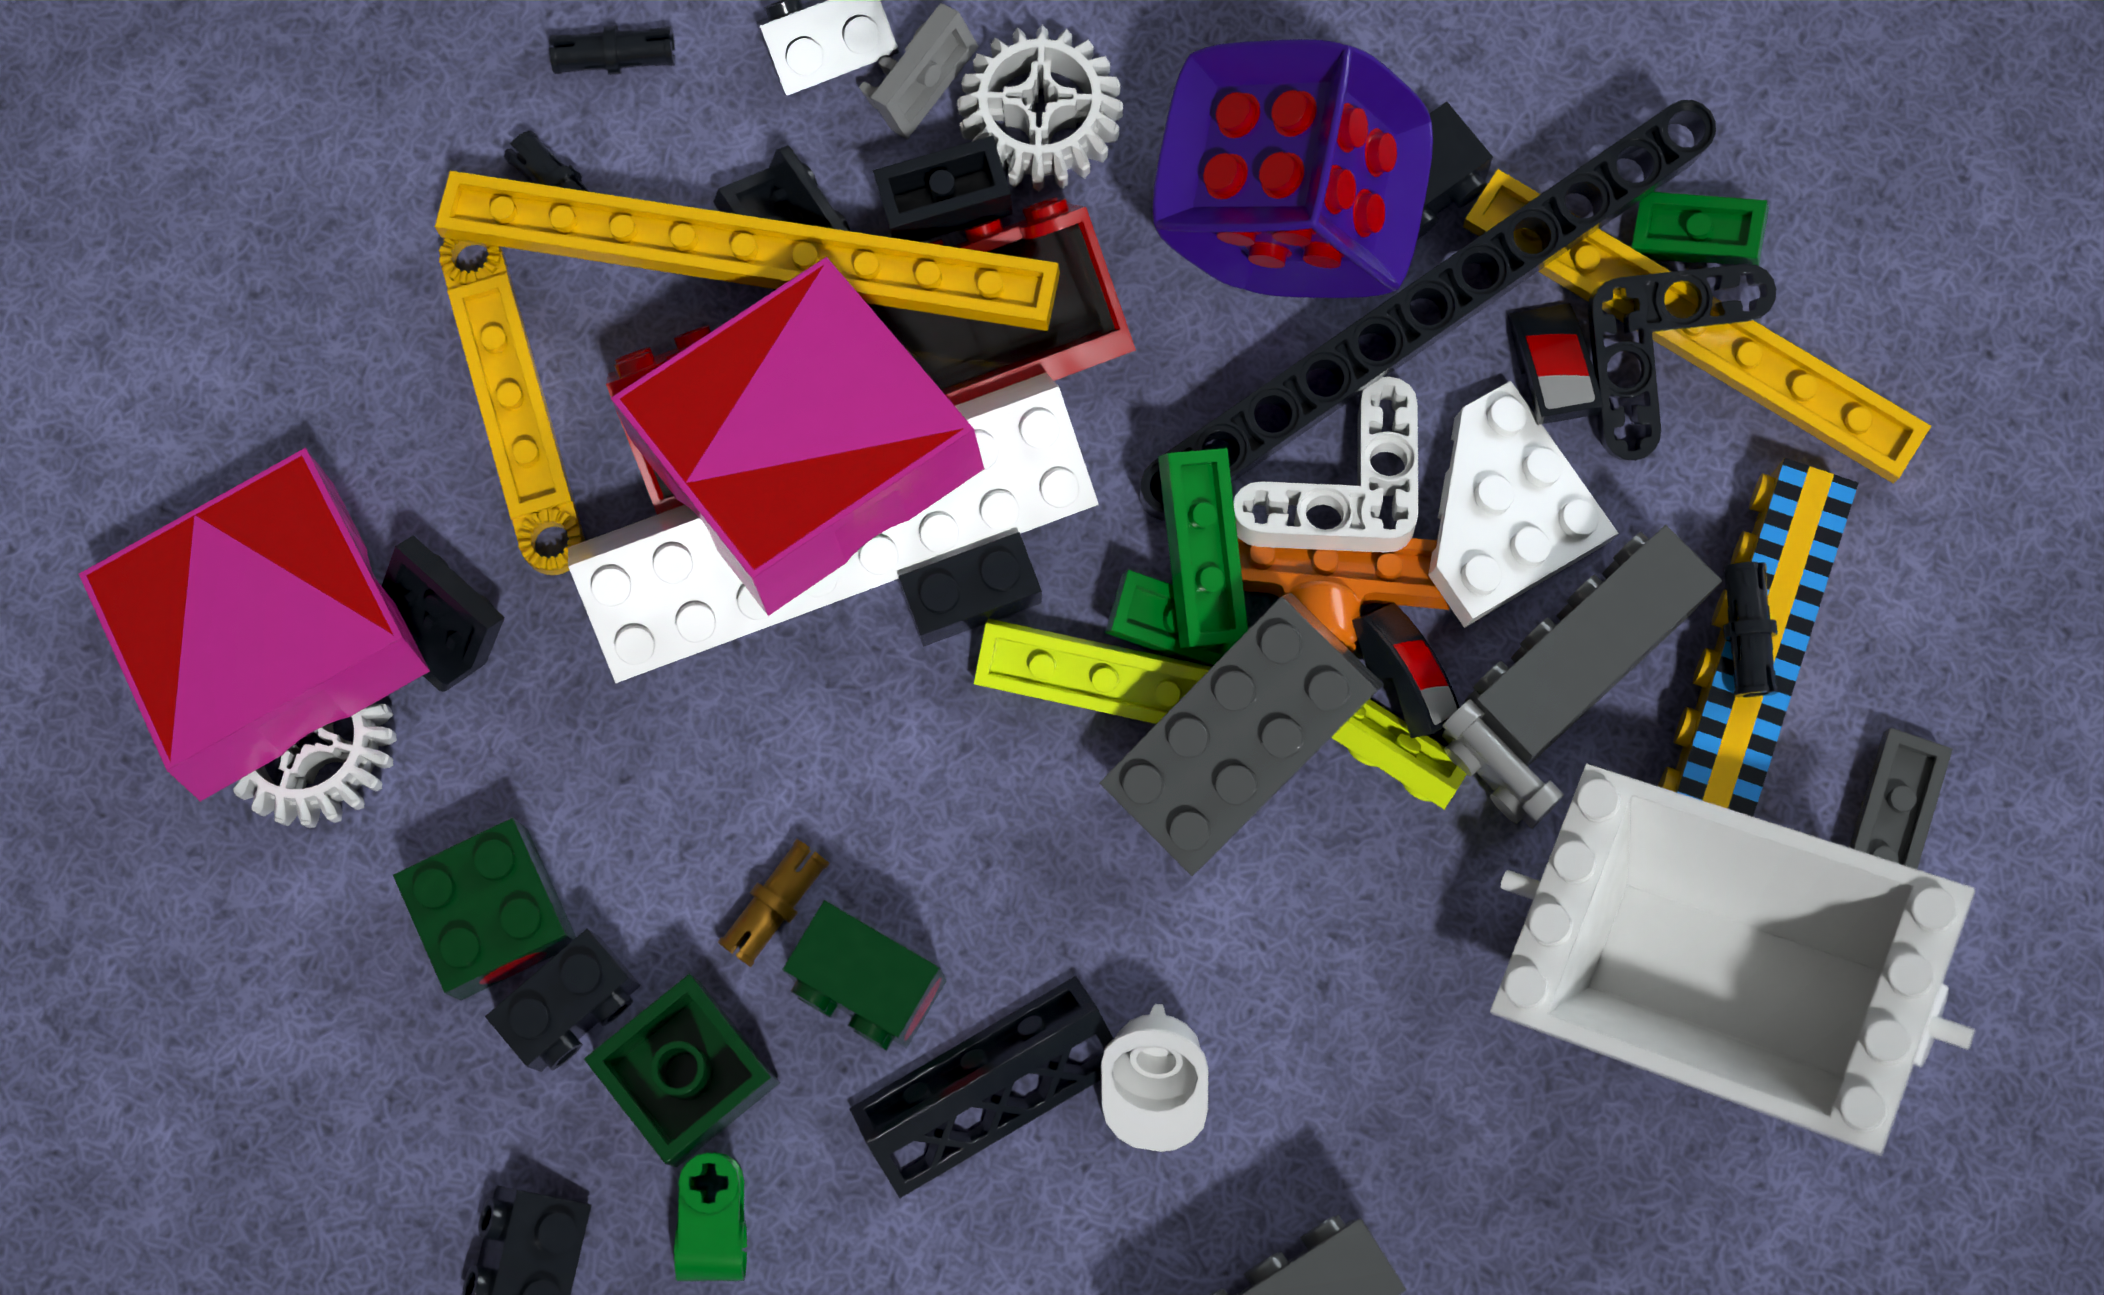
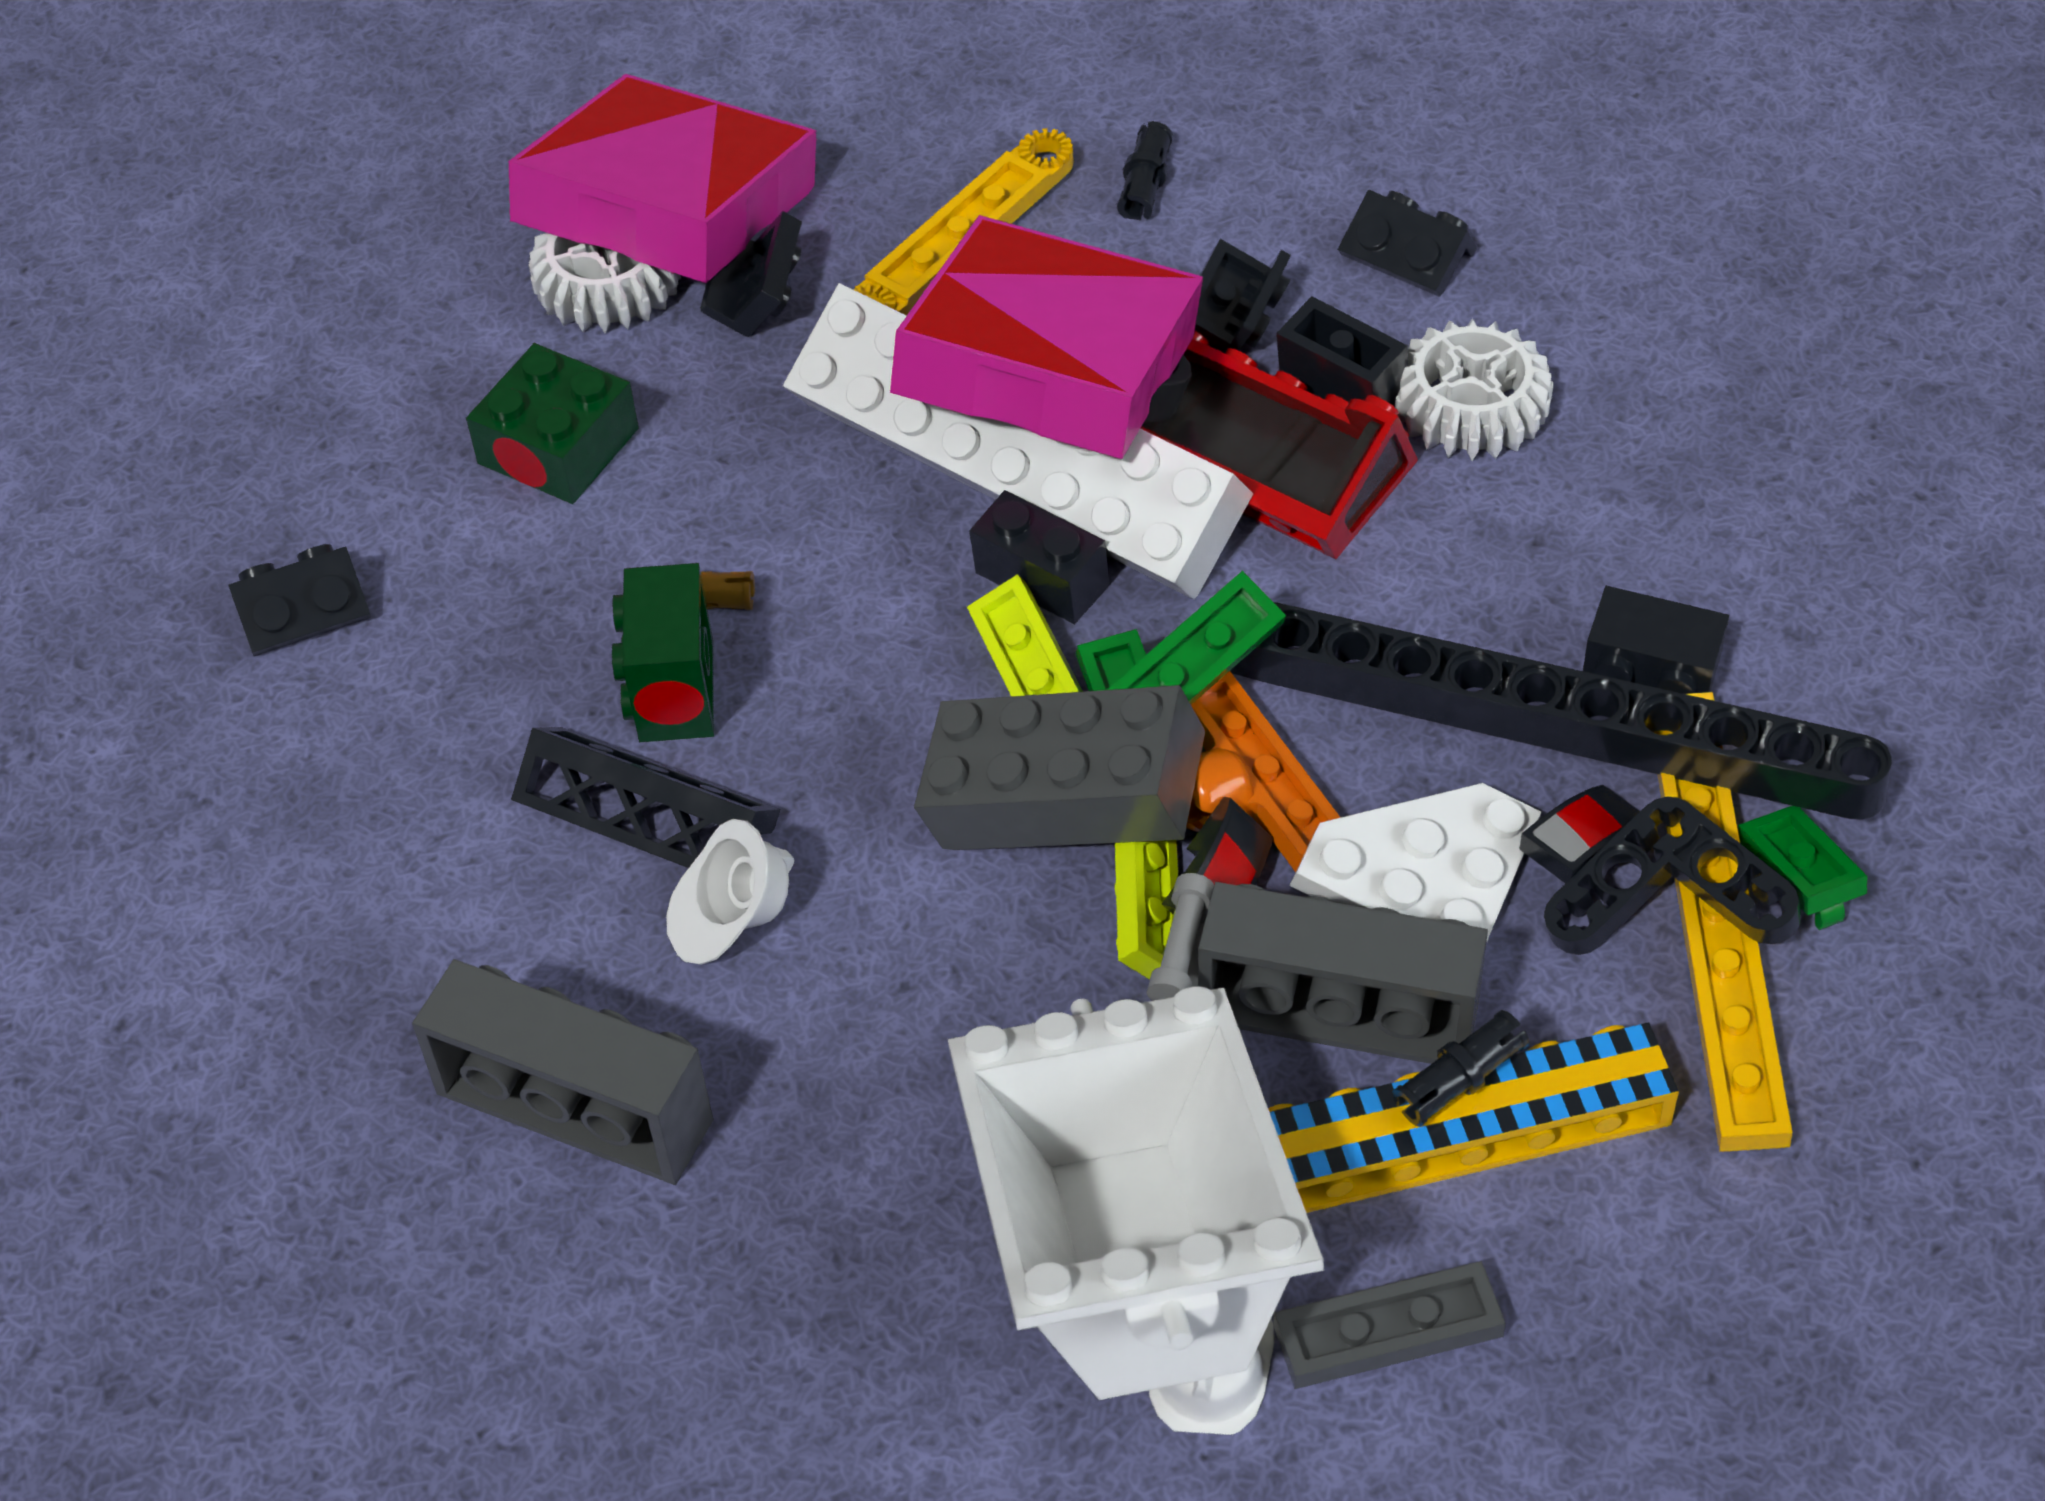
camera: 55 degrees right, 25 degrees down
yellow plate [434,171,1060,331] -> none
black brick [485,929,641,1072] -> none
black pin [549,25,676,75] -> none
dark green brick [584,974,780,1167] -> none
green piece [674,1152,747,1281] -> none
light grey plate [859,3,979,139] -> none
dark purple piece [1152,39,1433,298] -> none
white beam [1234,377,1418,553] -> none

